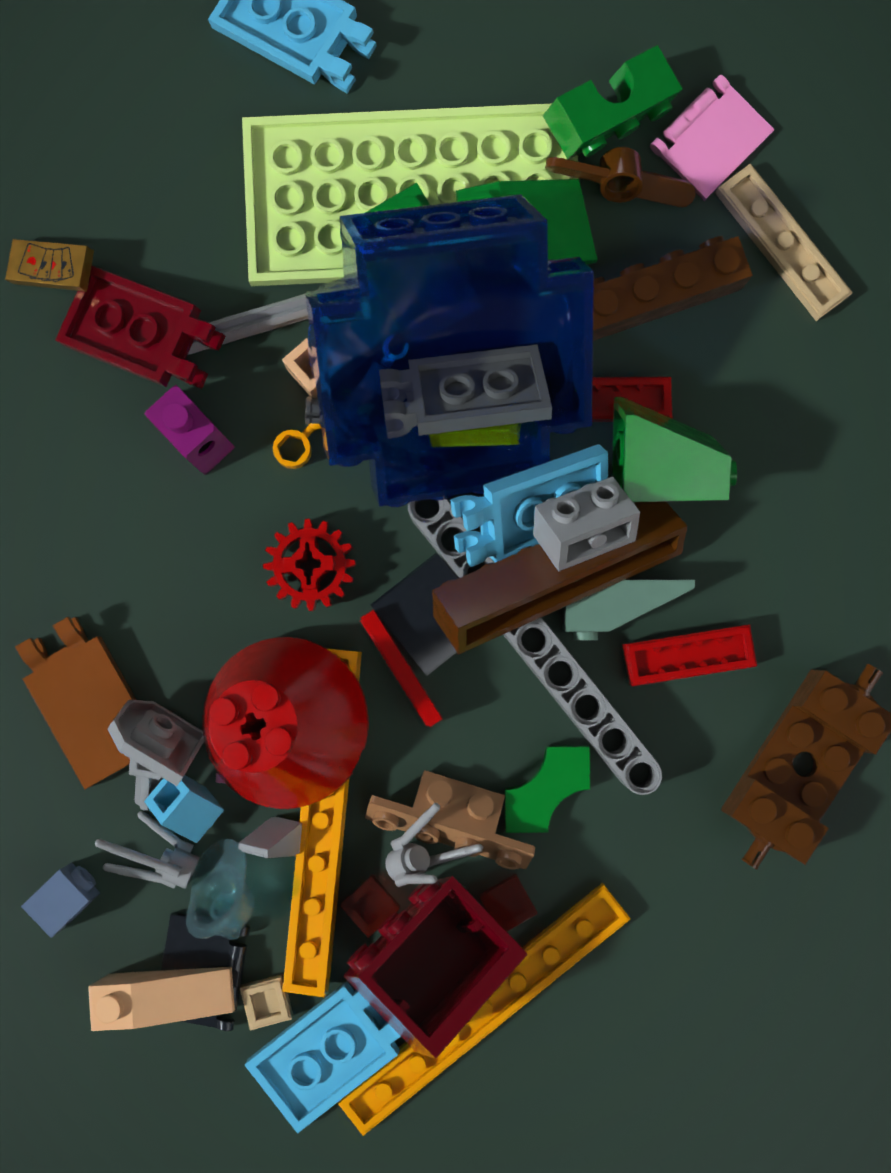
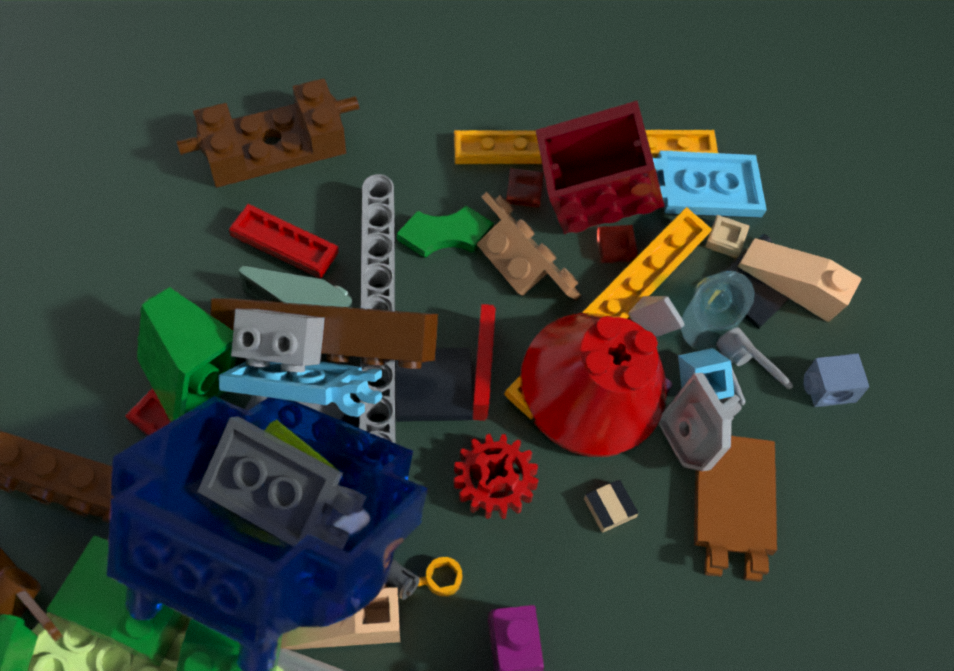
camera: 145 degrees left, 25 degrees down
light grey plant [386,803,483,887] -> none
none -> tile [584,479,639,533]

